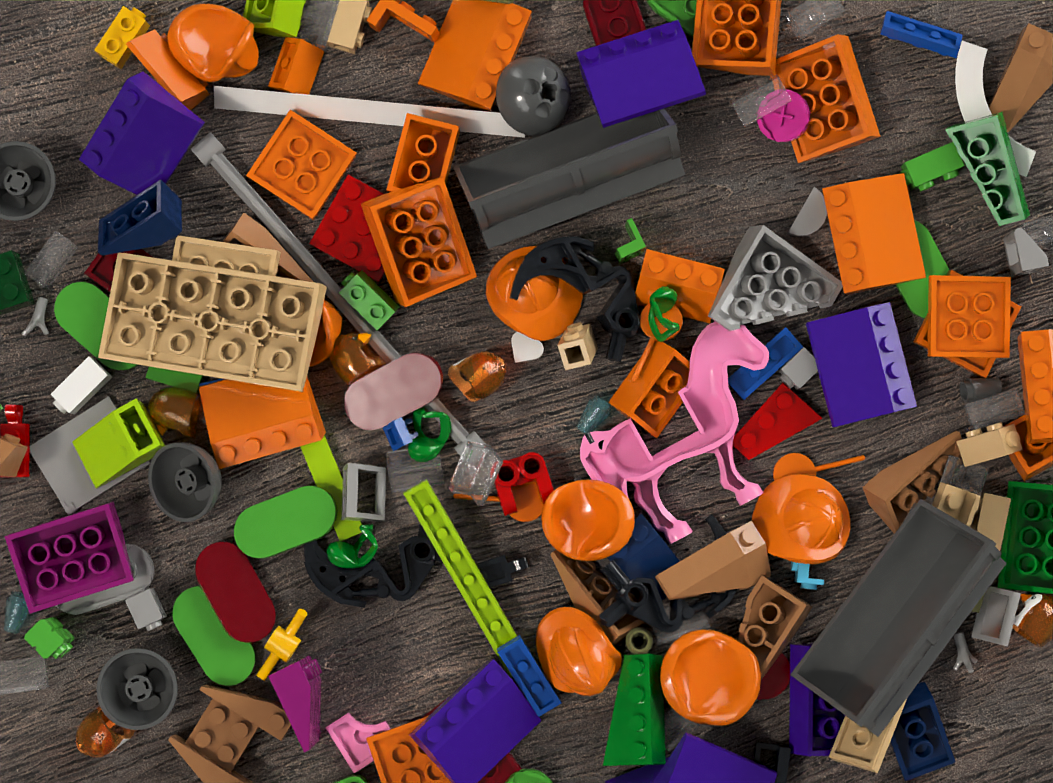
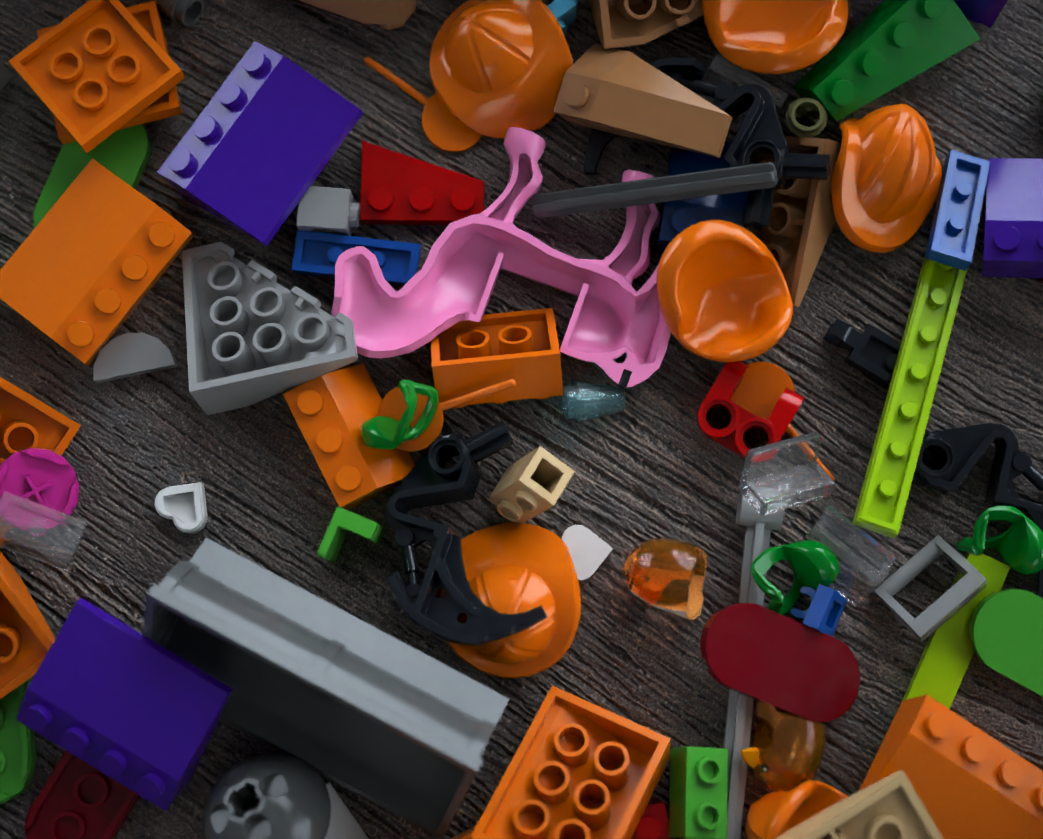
camera: 135 degrees left, 5 degrees down
none -> white tile [154,482,208,534]
none -> dark grey axle [532,162,777,218]

